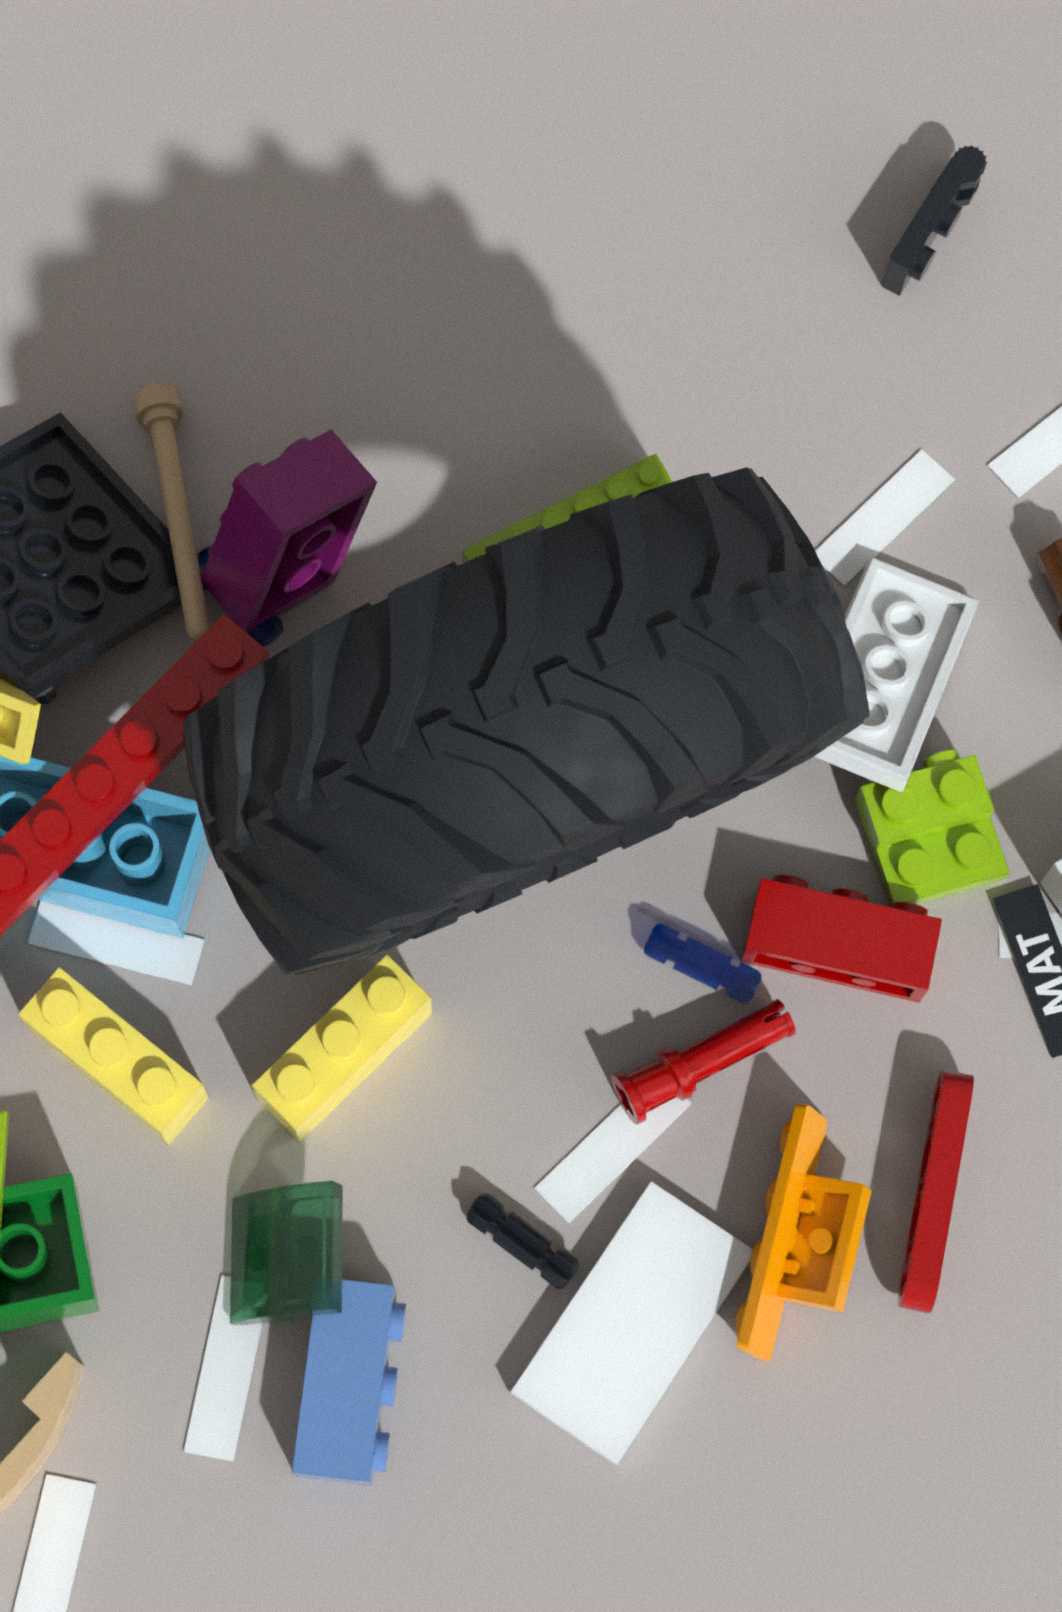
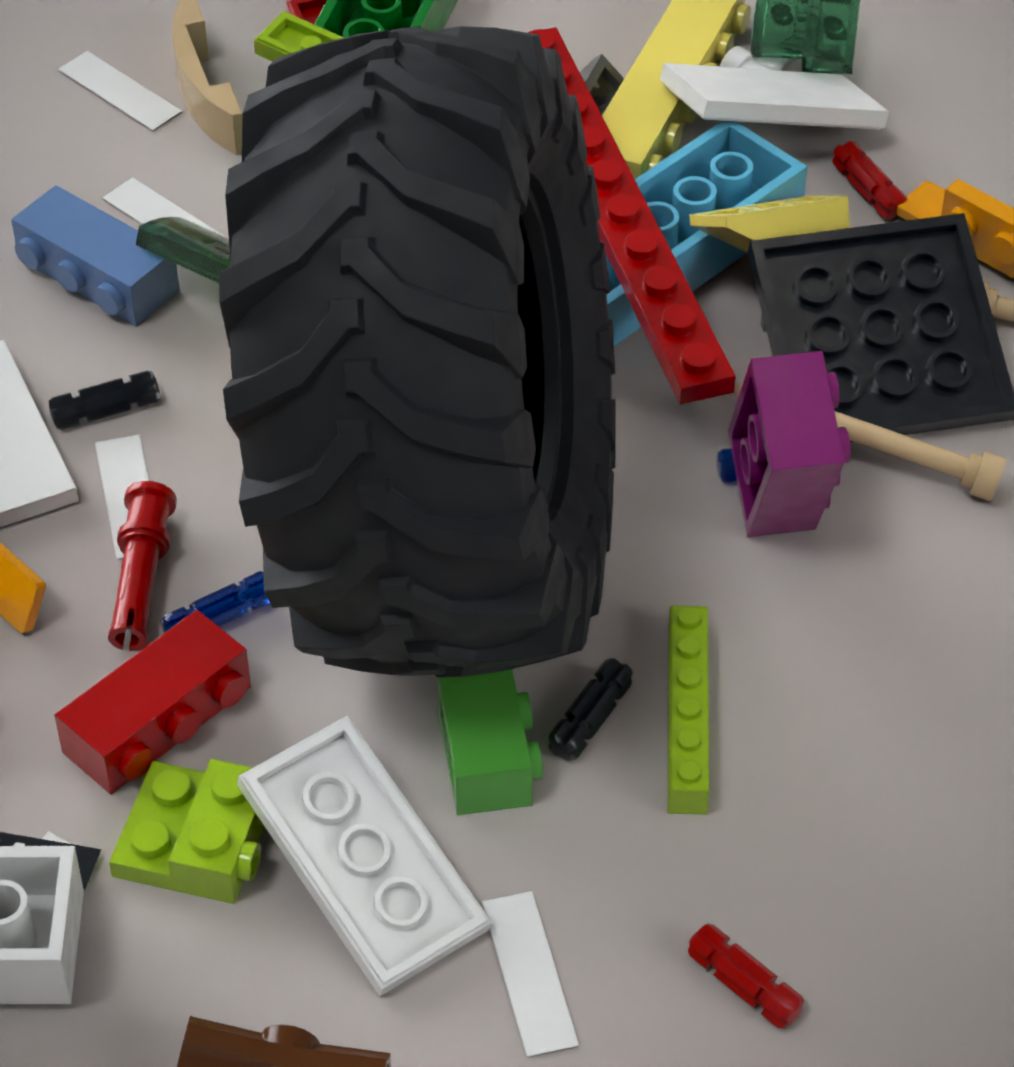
camera: 125 degrees right, 25 degrees down
none -> red axle [688,923,804,1029]

